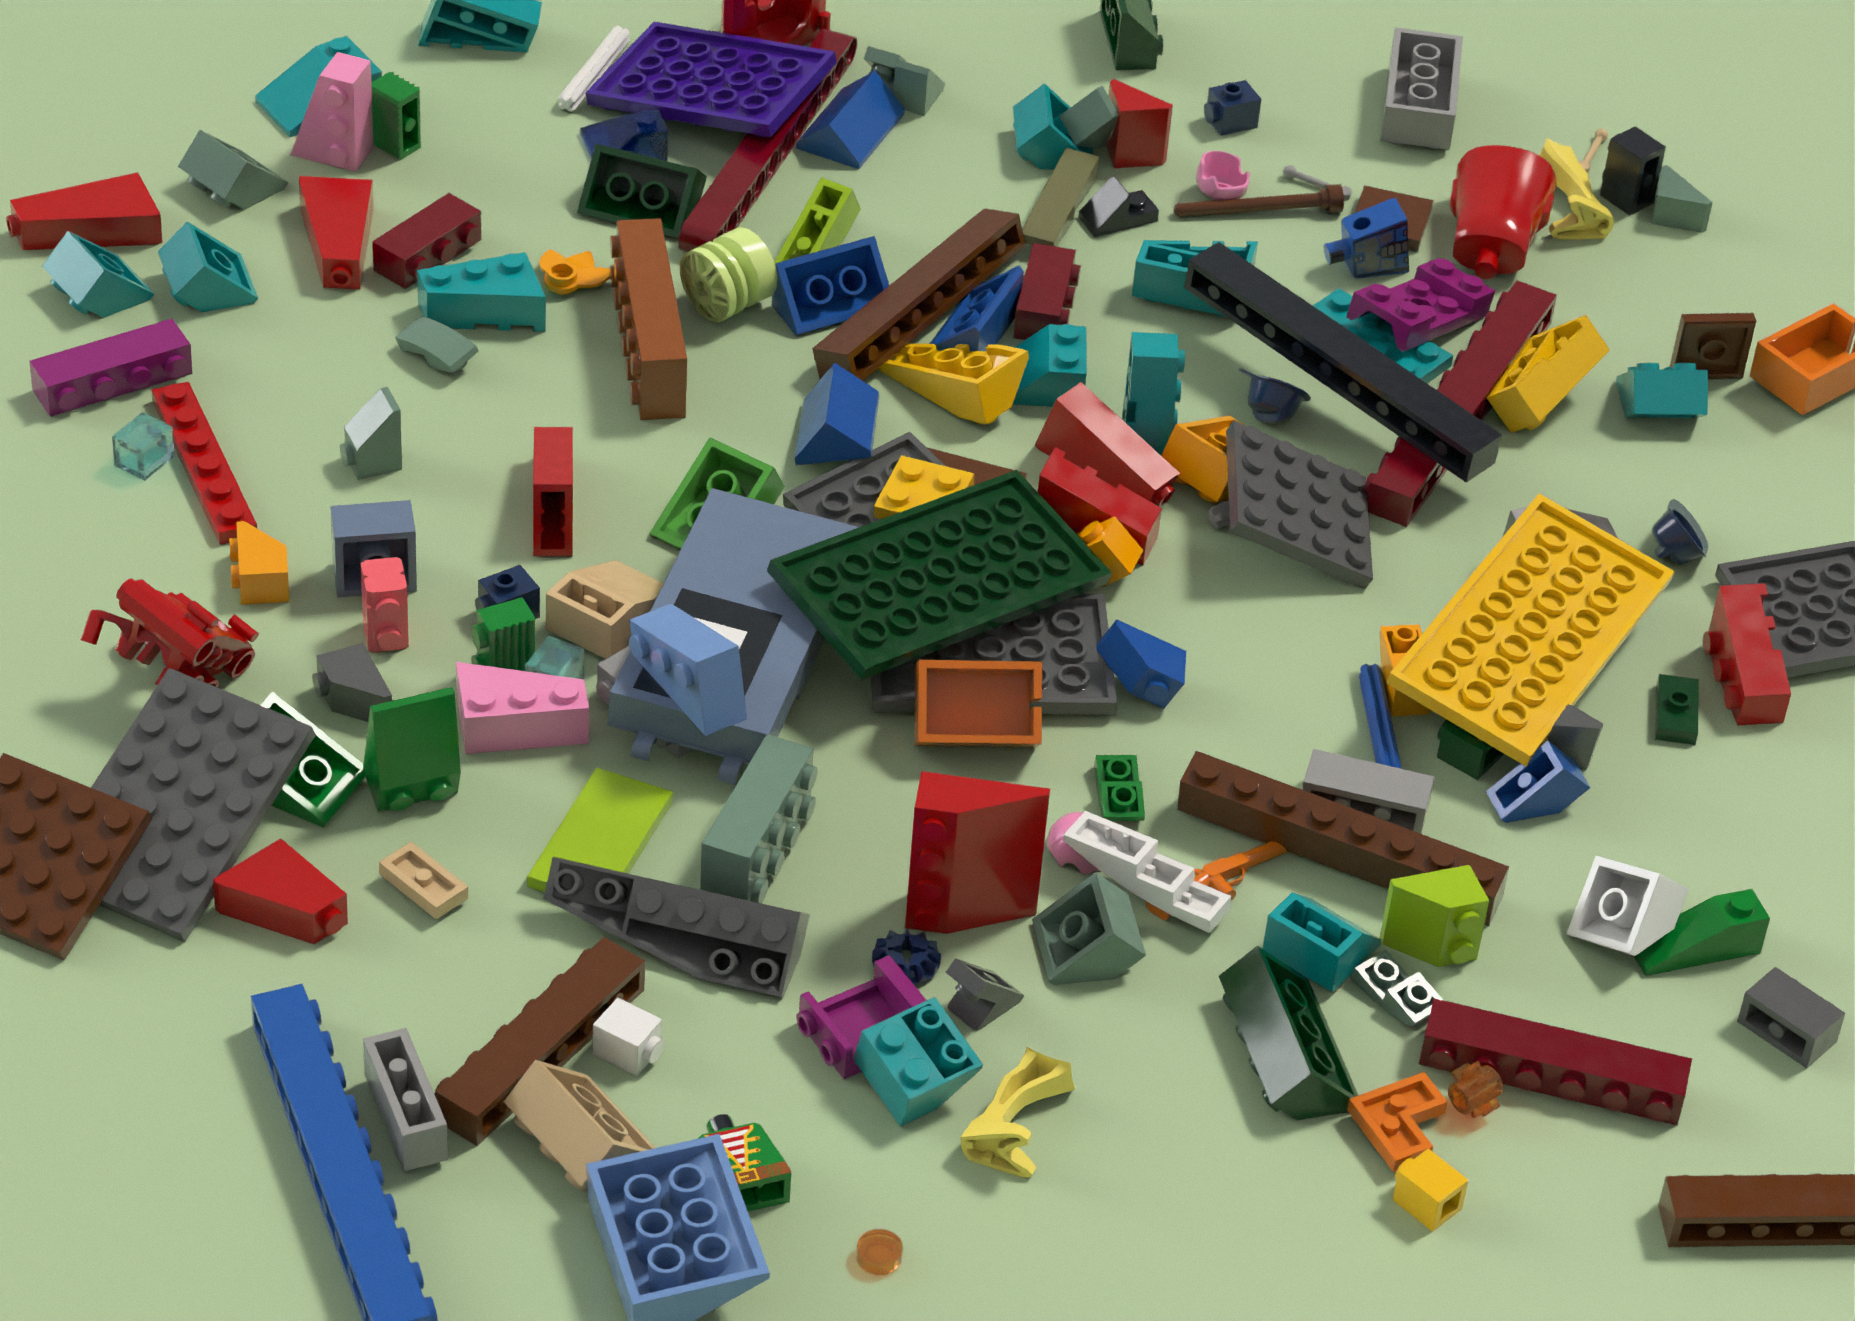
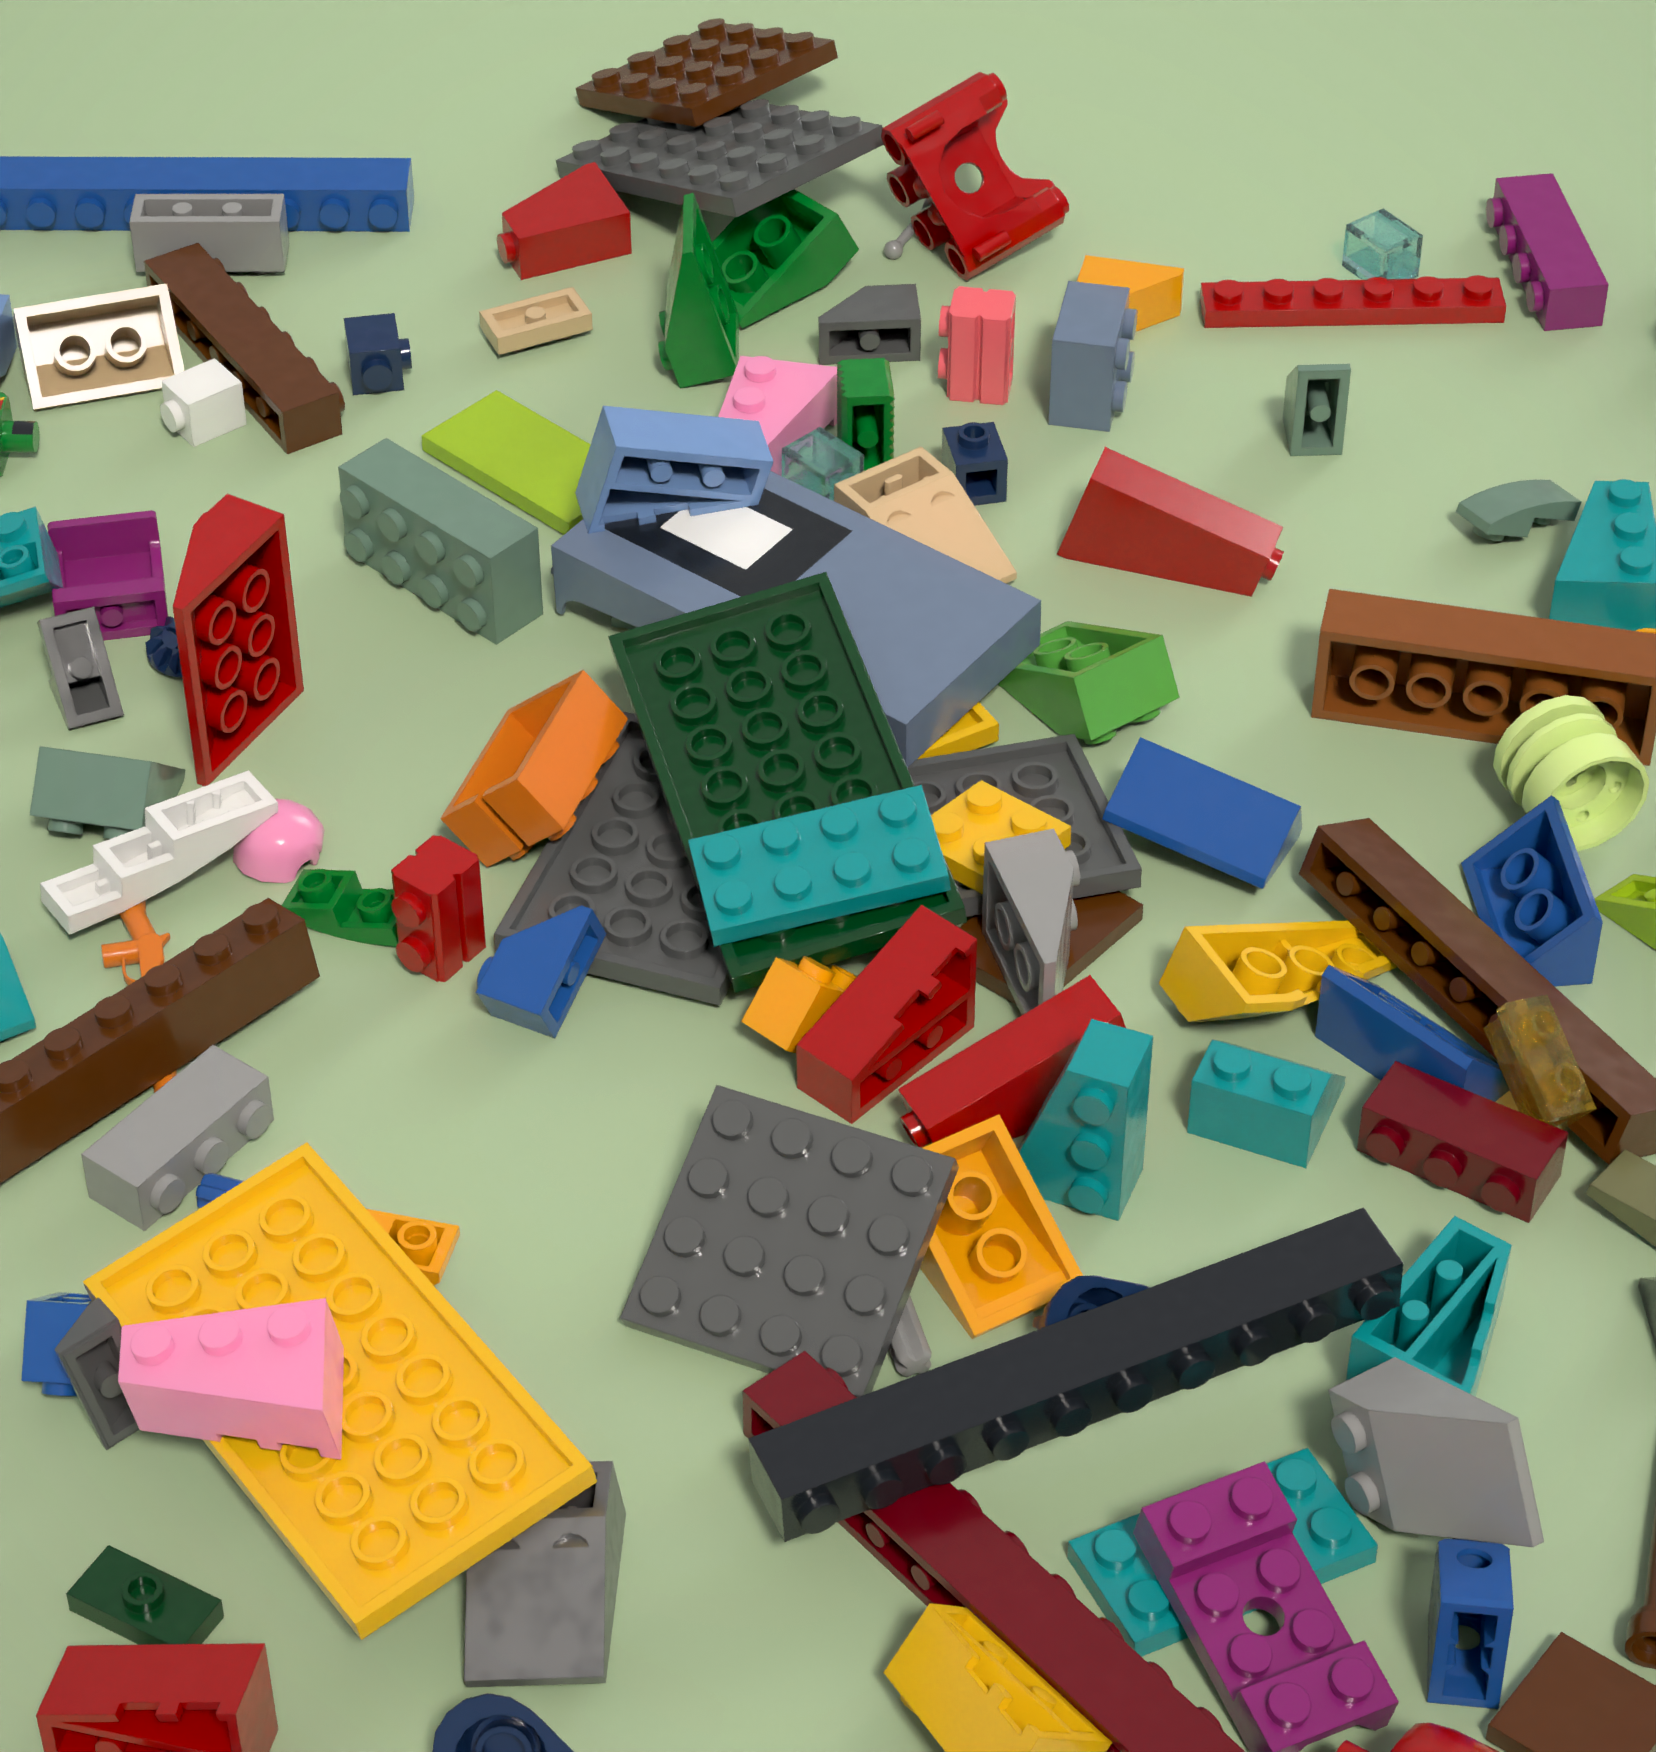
camera: 115 degrees right, 0 degrees up
dark grey wedge [543,857,810,998] -> none
none -> bright pink wedge [118,1298,344,1460]
none -> dark blue brick [344,313,412,395]
none -> red brick [391,835,486,982]
none -> teal plate [688,785,951,946]
none -> light grey slope [982,828,1080,1015]
none -> light grey slope [1328,1357,1544,1547]
none -> clear yellow bracket [1483,994,1597,1130]

